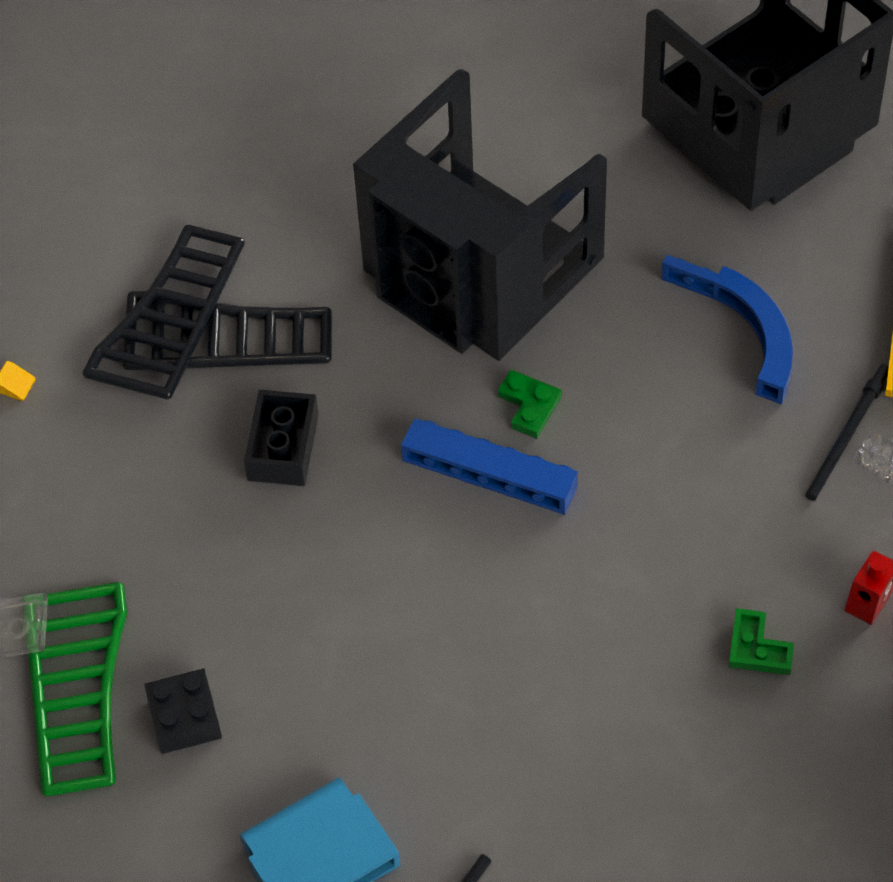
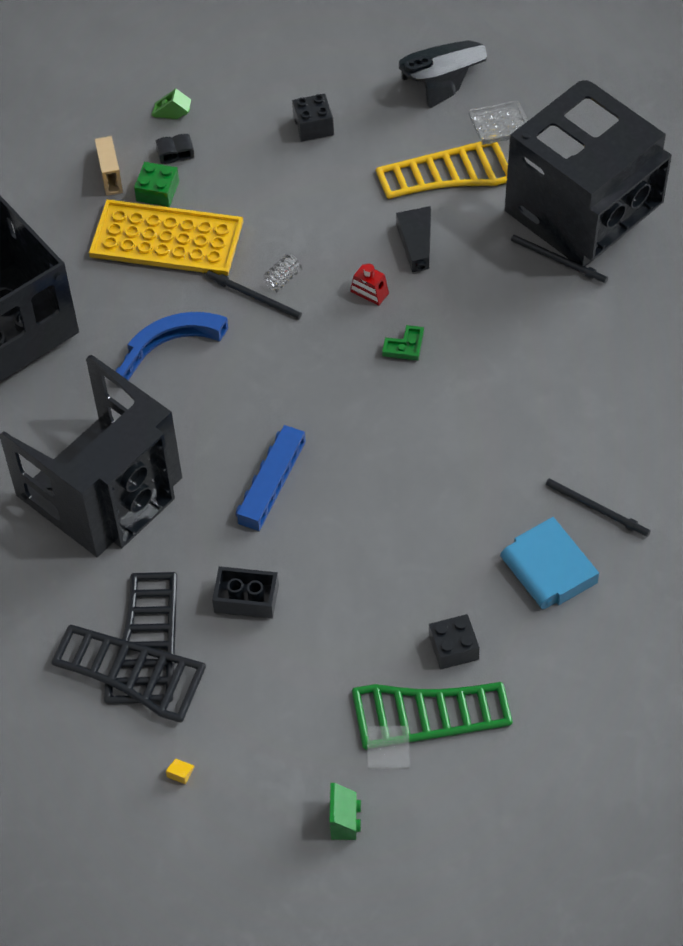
camera: 90 degrees left, 0 degrees up
green plate [498,369,562,439] -> none

